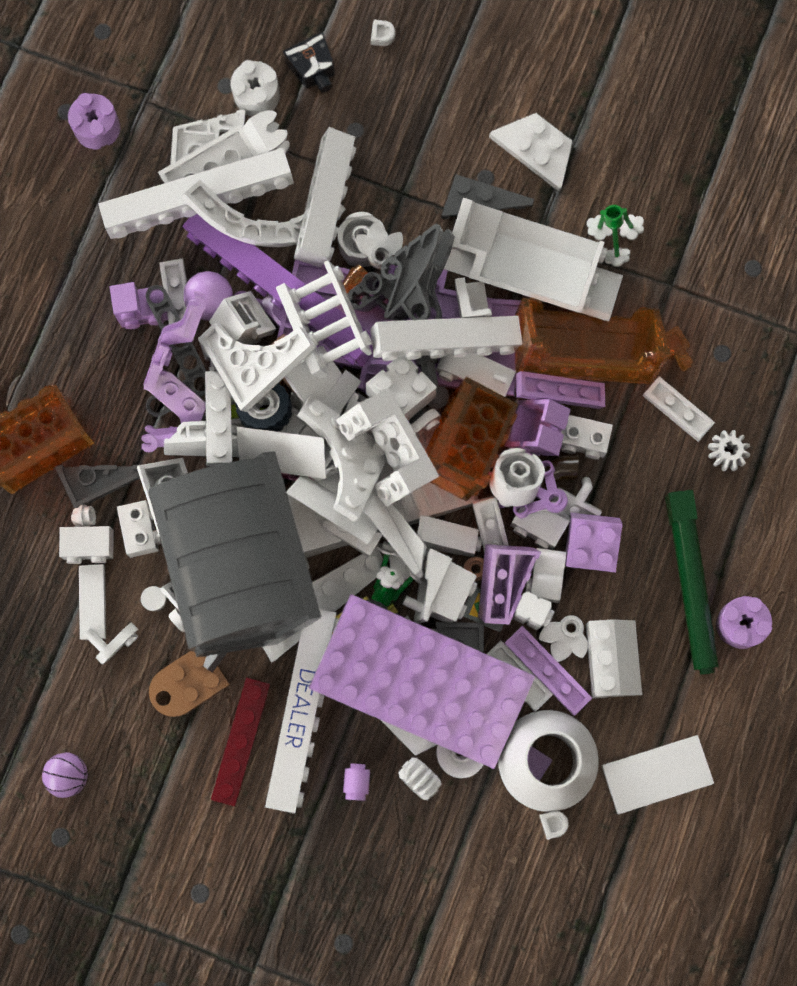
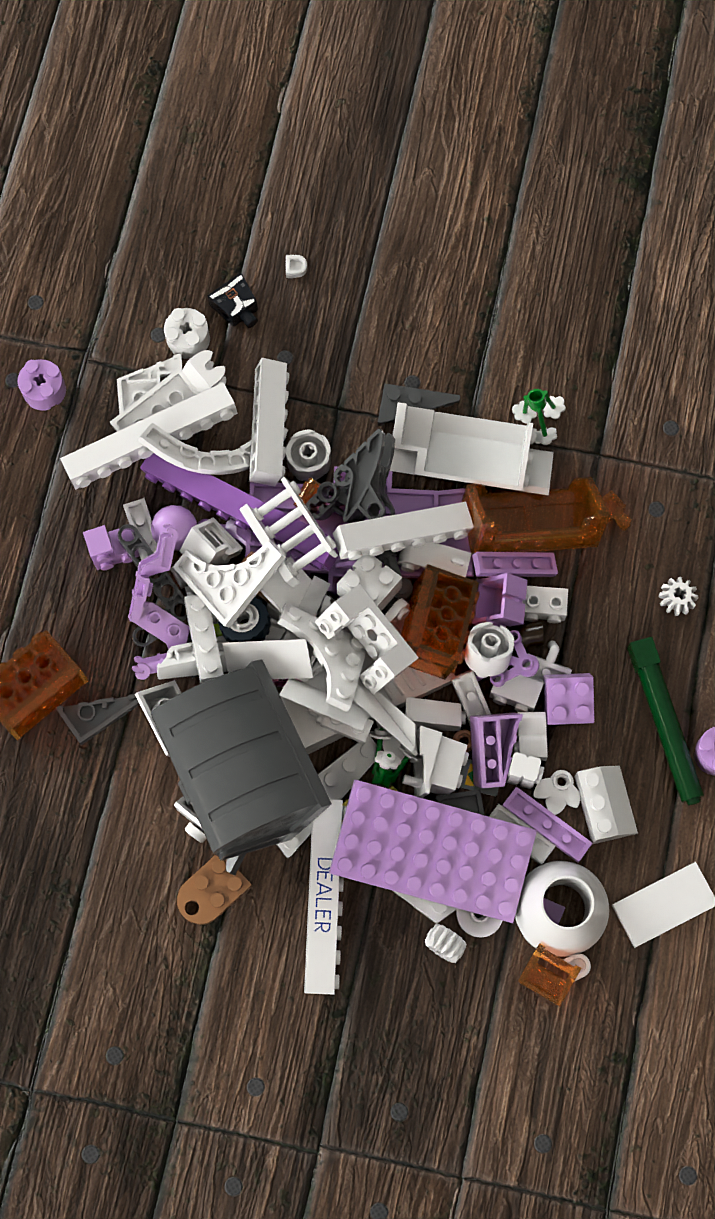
camera: 10 degrees left, 5 degrees down
lavender piece [42,752,88,798] -> none
white brick [59,526,114,564] -> none
white plate [71,504,96,527] -> none
white tile [79,564,106,640] -> none
white piece [84,622,139,665] -> none
white brick [117,500,162,558] -> none
white tile [141,586,167,612] -> none
dark red plate [211,678,271,807] -> none
lavender brick [343,764,370,801] -> none
white plate [356,221,403,269] -> none
white panel [455,277,492,318] -> none
white wing [489,113,572,191] -> none
white tile [643,376,715,442] -> none
none -> clear orange plate [518,943,582,1007]

